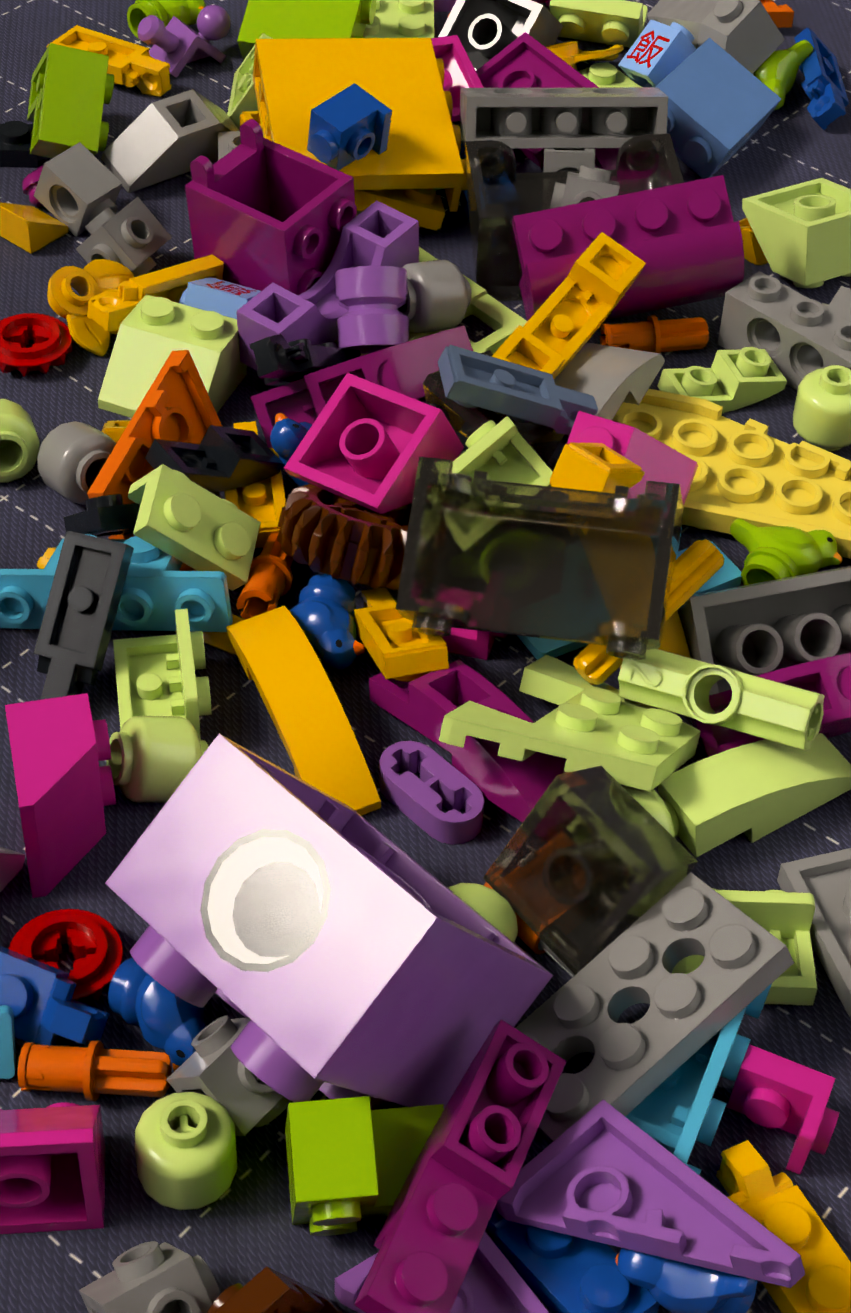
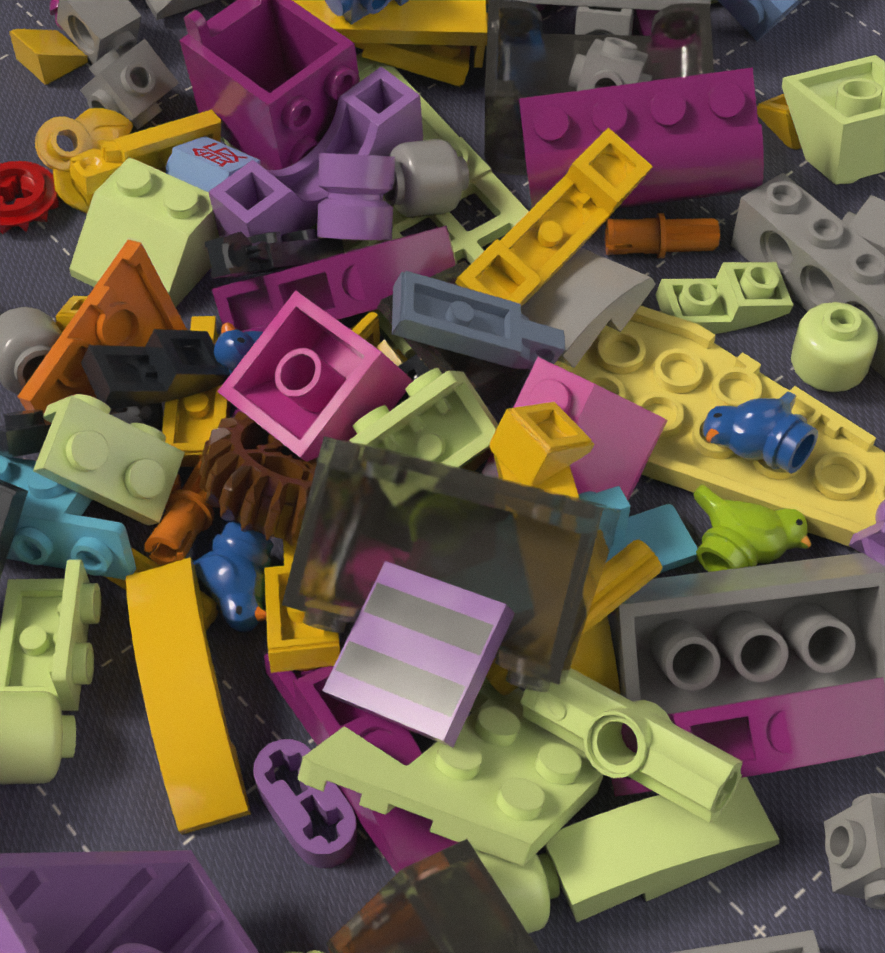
camera: 10 degrees right, 10 degrees up
none -> tile [322,561,515,748]
none -> blue animal [703,391,818,474]

